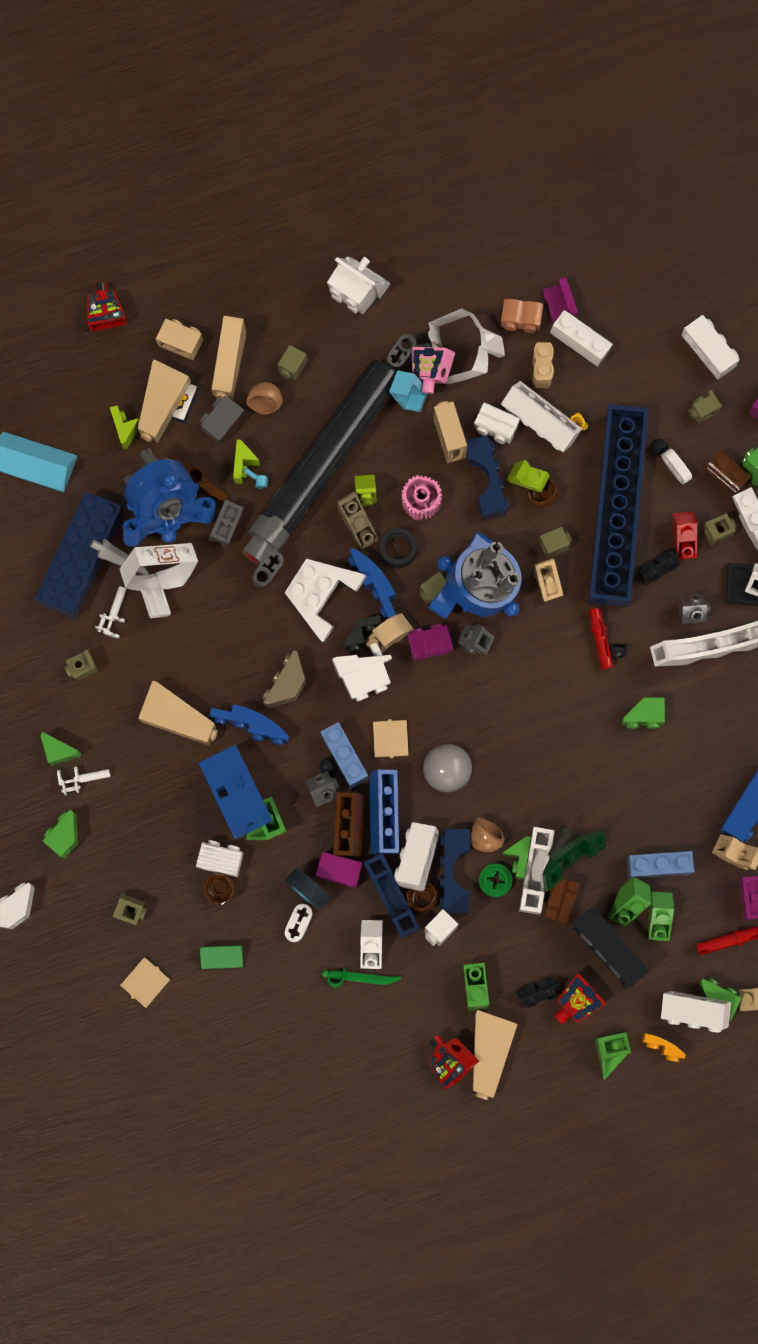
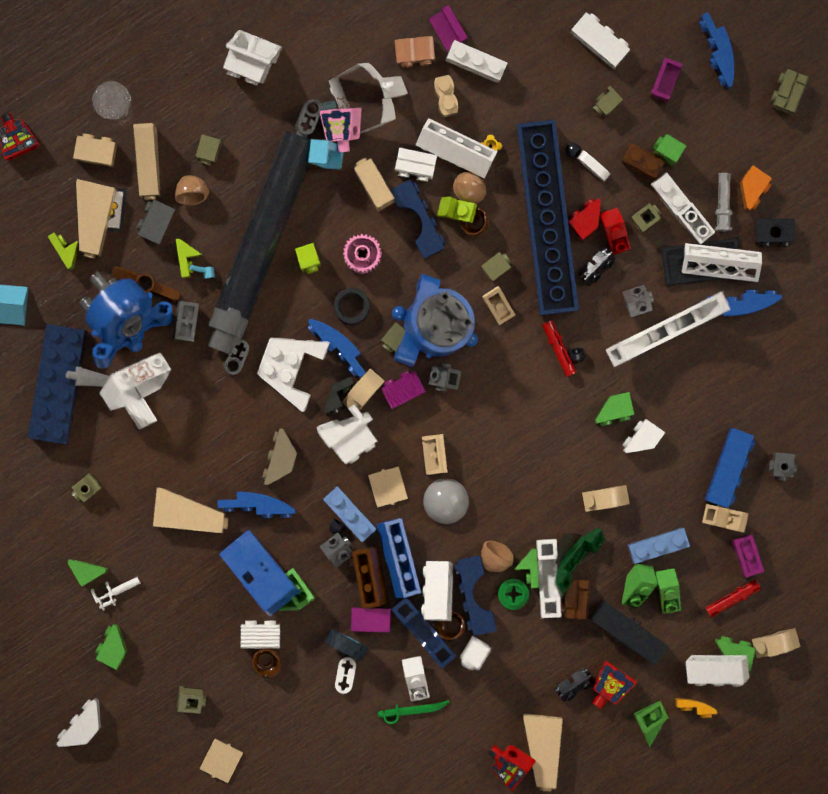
camera: 15 degrees left, 10 degrees up
white piece [95,586,126,638] -> none
green slope [200,945,243,969] -> none
dark tan slope [337,492,379,550] -> none
bright green slope [463,963,489,1011] -> none
none -> clear tile [92,81,131,120]
none -> tan hinge [422,434,447,475]
none -> medium nougat hat [453,172,486,204]
none -> red slope [568,198,601,241]
none -> tan brick [582,485,630,512]
none -> white slope [623,419,665,453]

